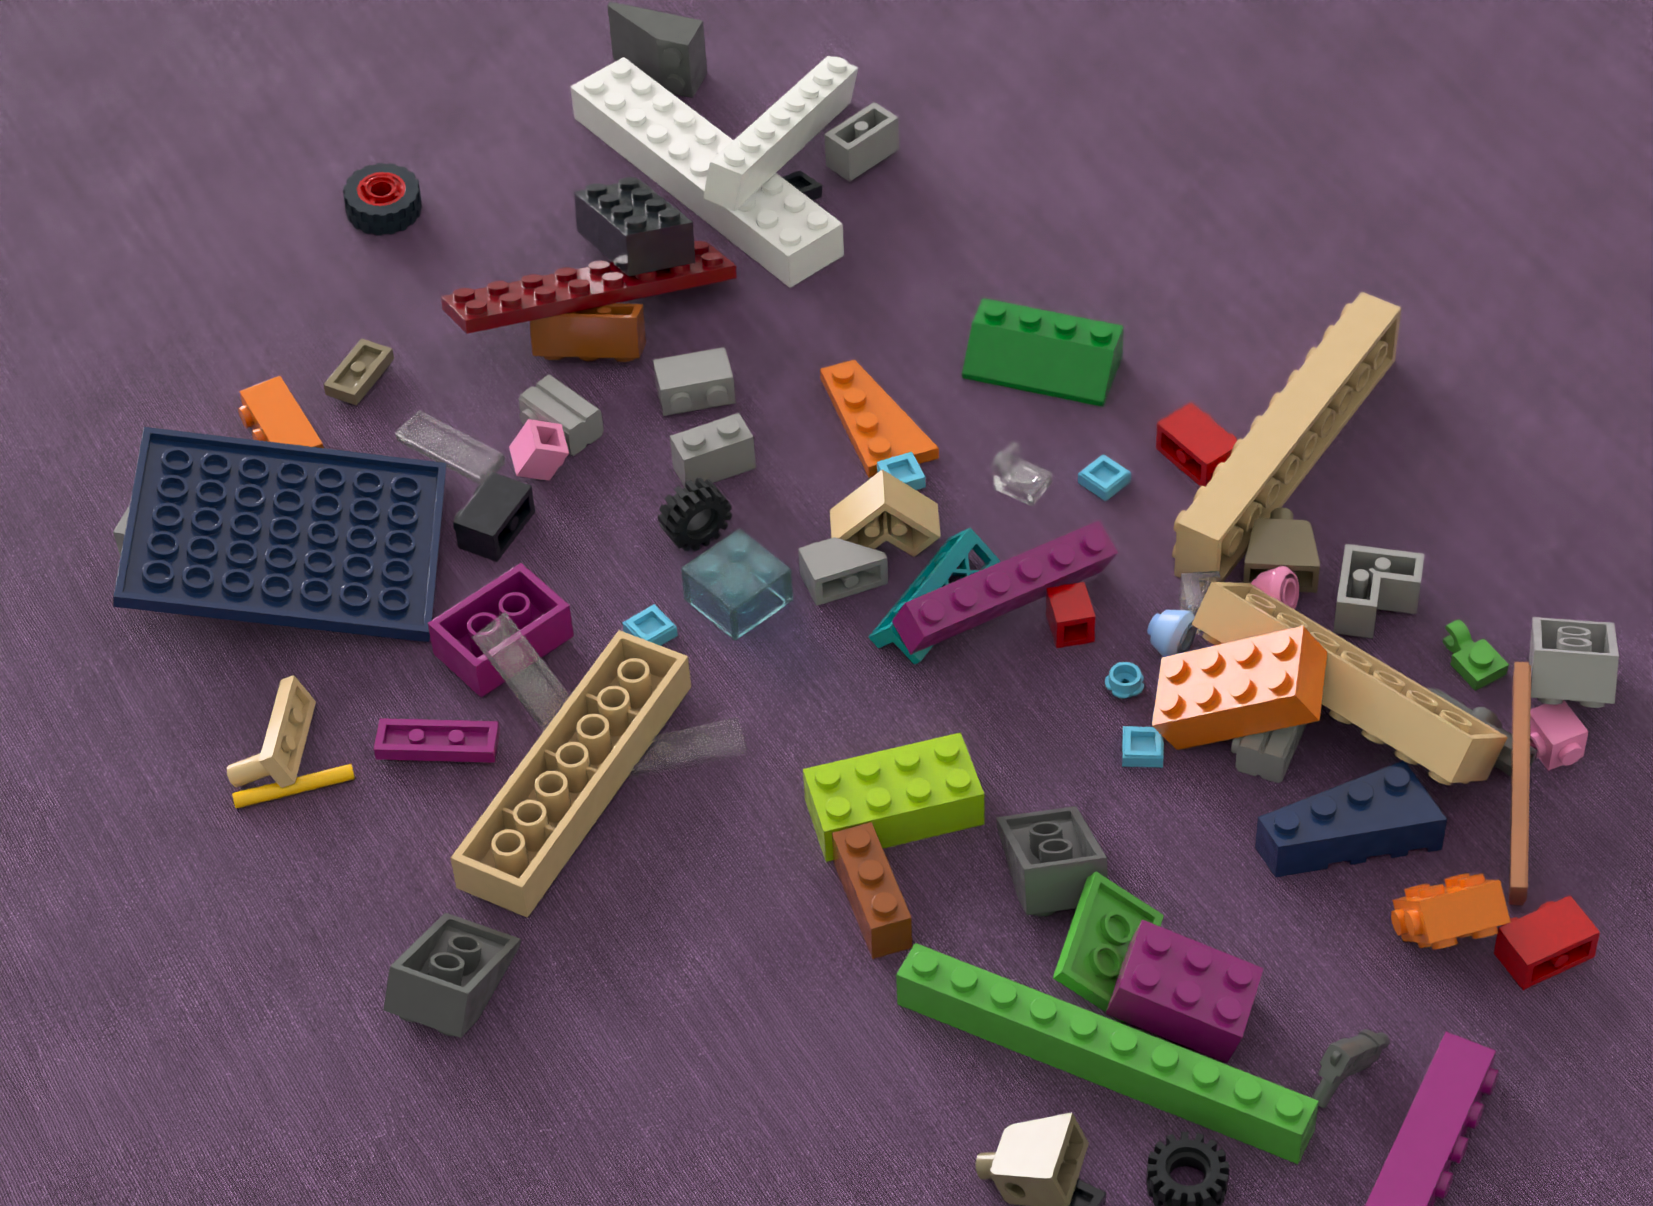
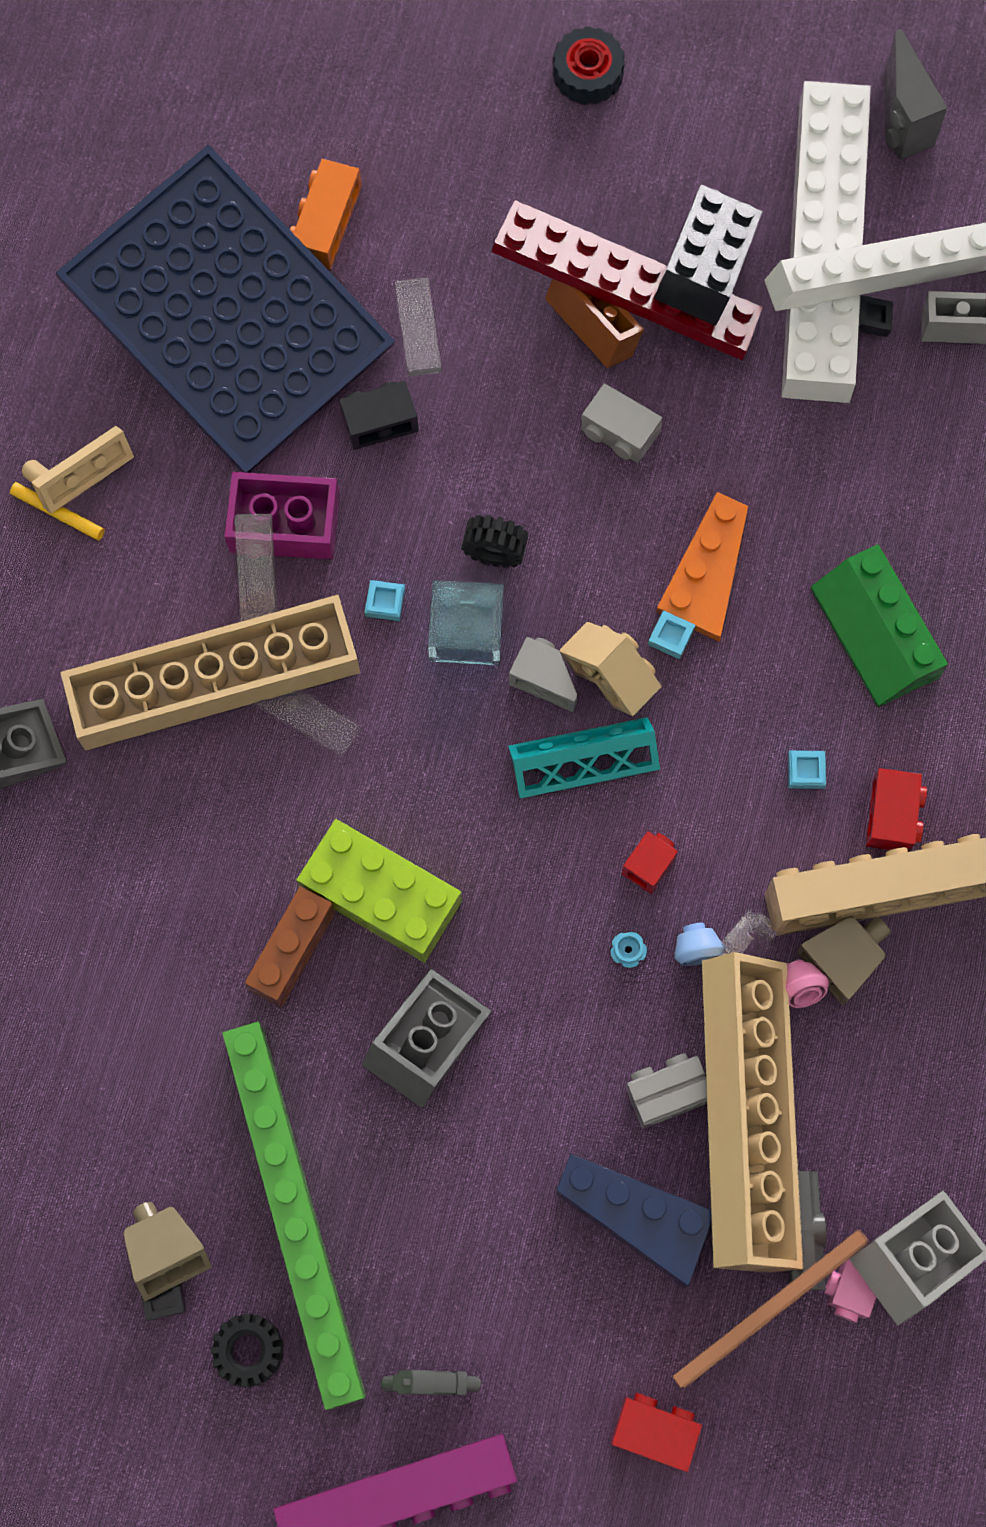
camera: 45 degrees right, 25 degrees up
dark tan plate [324,338,394,406] -> none
magenta plate [374,718,500,763] -> none
bright pink brick [509,419,569,481] -> none
light grey brick [519,374,604,456] -> none
light grey brick [670,413,756,488] -> none
magenta brick [892,520,1118,655] -> none
clear bracket [991,441,1052,506] -> none
bright green plate [1053,872,1164,1022] -> none
magenta brick [1105,919,1264,1063] -> none
medium azure tile [1122,726,1164,768] -> none
orange brick [1152,626,1327,750] -> none
light grey brick [1333,544,1424,638] -> none
orange brick [1391,873,1511,949] -> none
bright green plate [1442,619,1509,691] -> none

